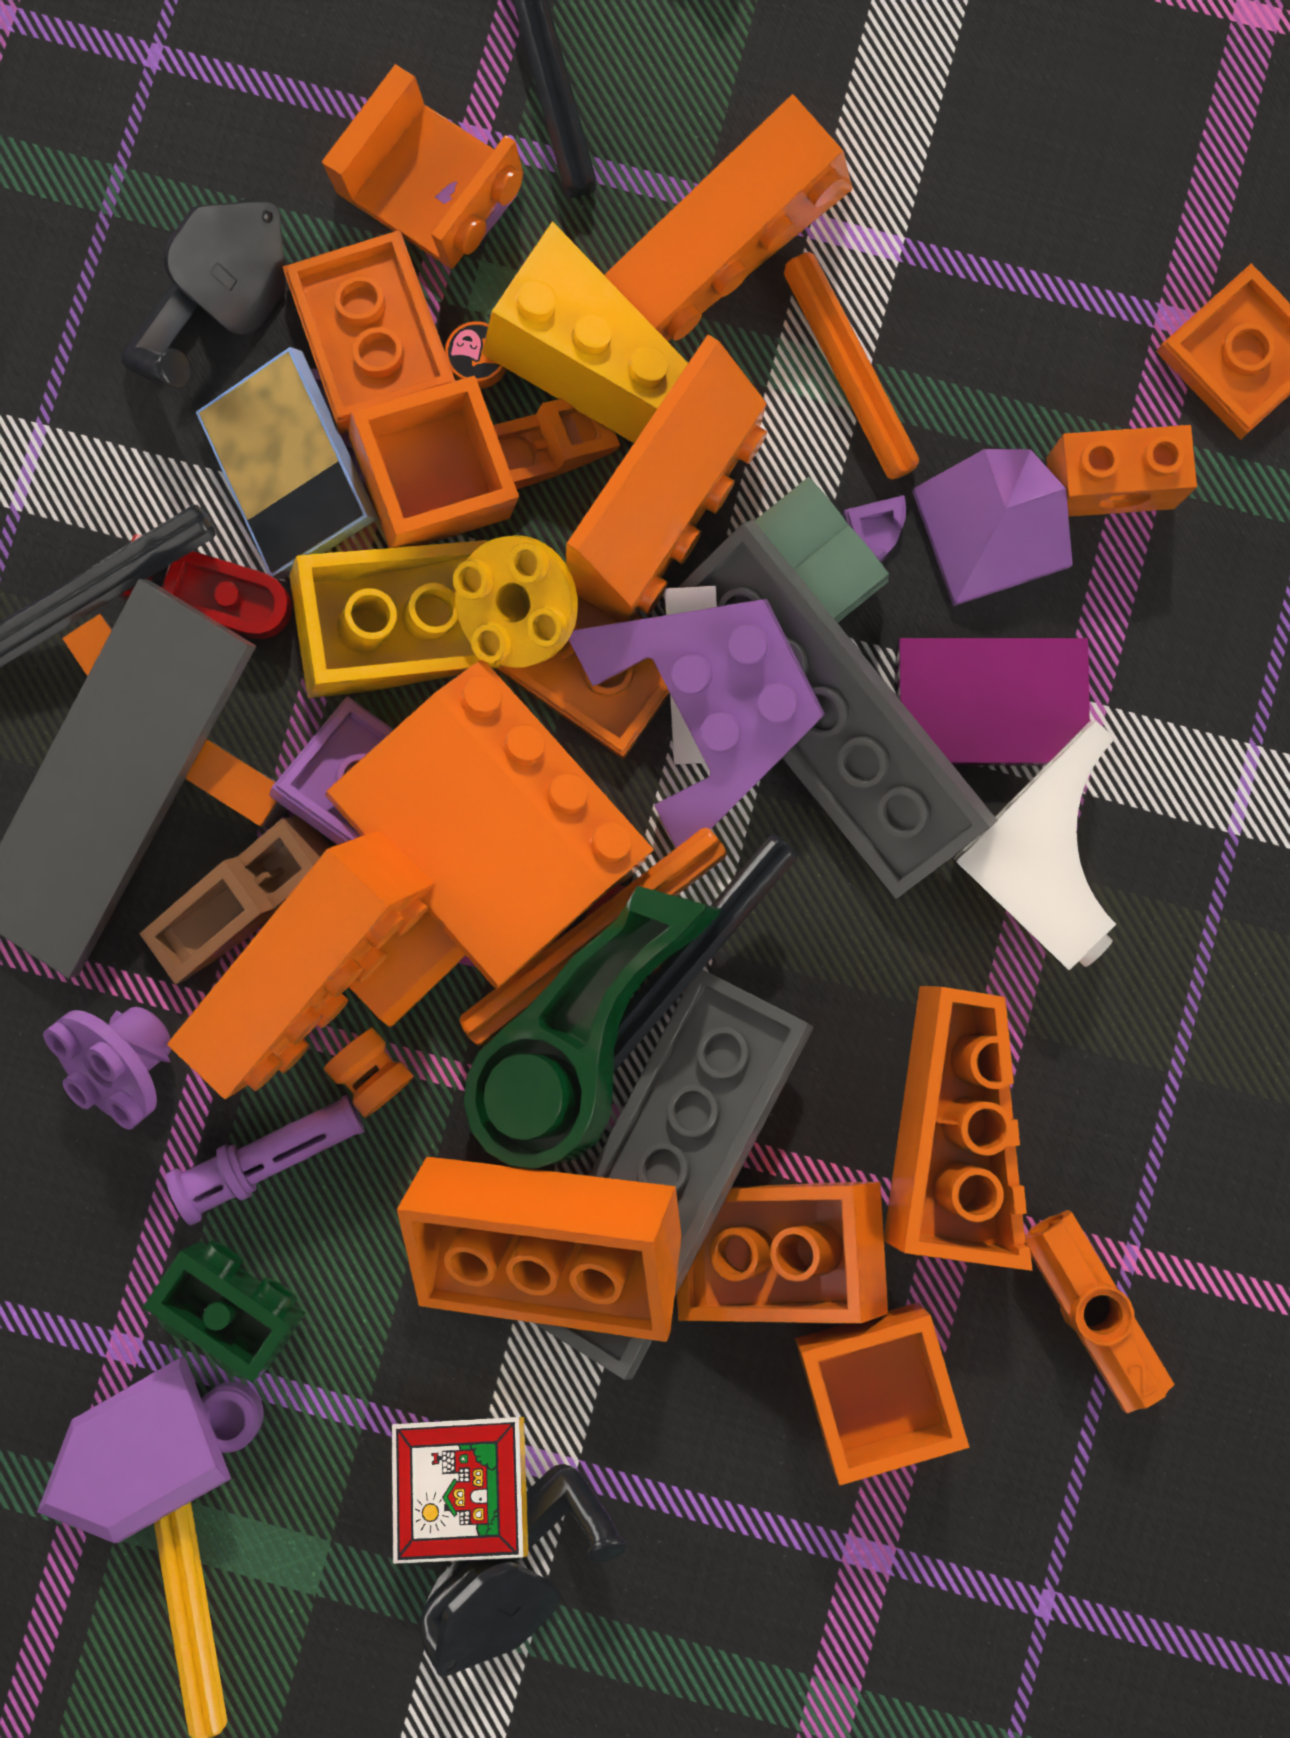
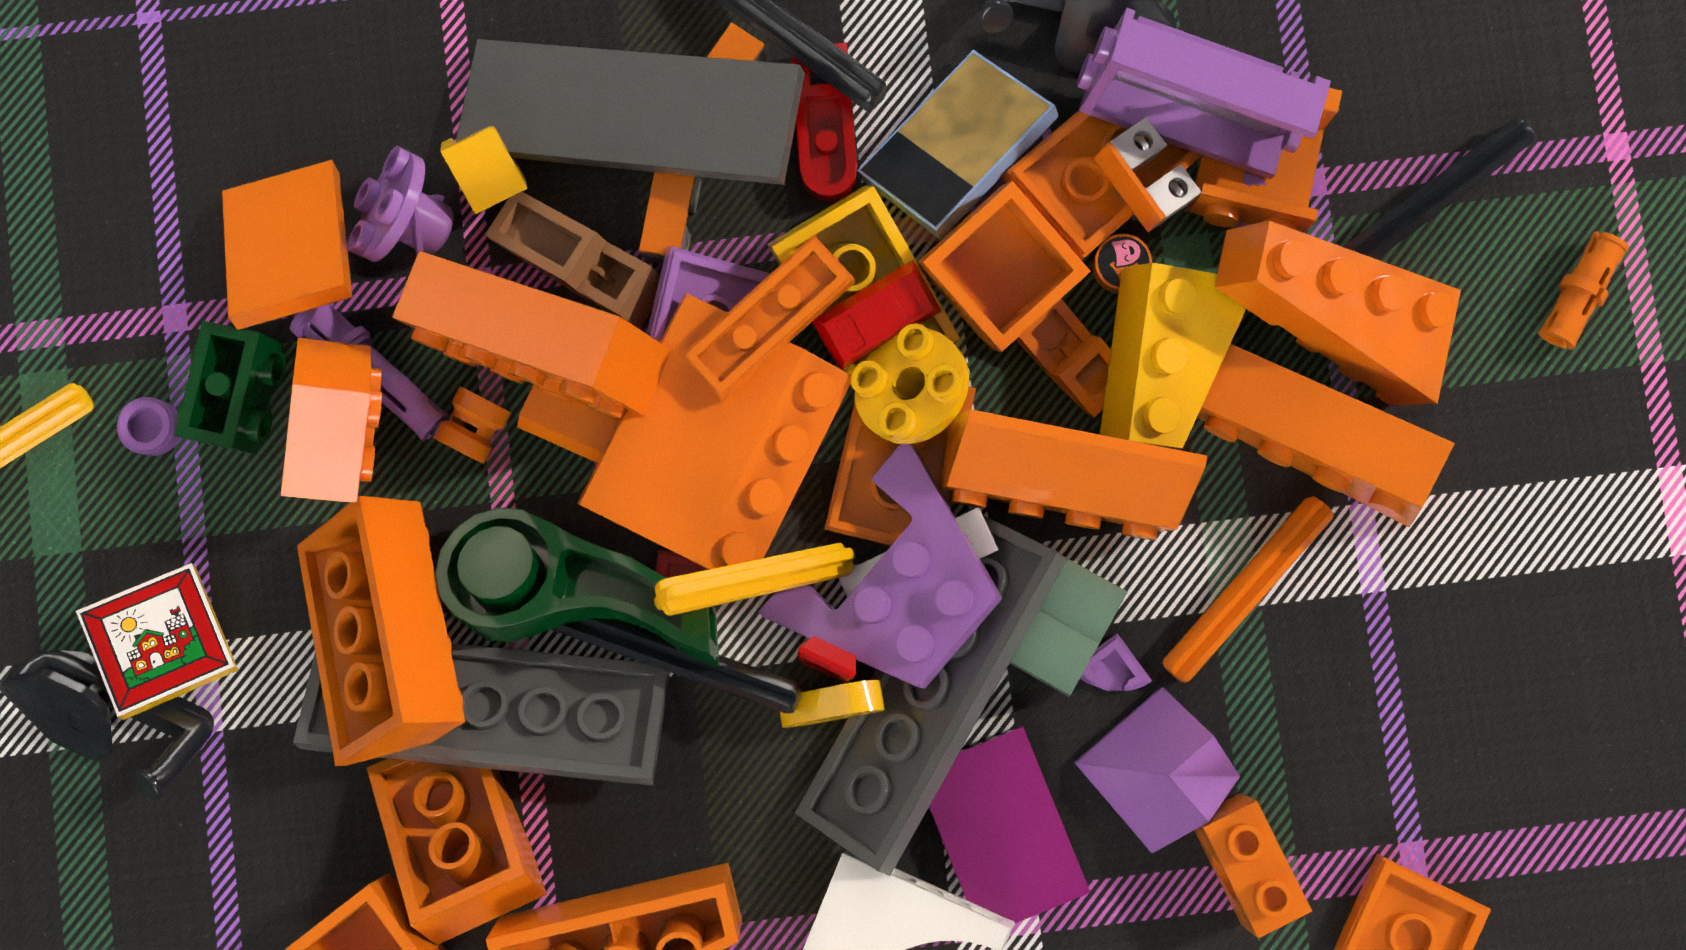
camera: 70 degrees right, 0 degrees up
medium lavender tile [37,1357,231,1543] -> none
orange axle [459,827,727,1046] -> none
none -> orange tile [222,160,352,330]
none -> piece [281,337,382,503]
none -> yellow panel [441,126,527,214]
none -> yellow axle [654,543,856,616]
none -> orange tile [680,235,855,402]
none -> yellow beam [780,680,885,728]
none -> red tile [797,636,856,684]
none -> red tile [812,260,942,370]
none -> medium lavender door [1076,8,1331,179]
none -> piece [1094,117,1202,232]
none -> orange wedge [1214,221,1461,406]

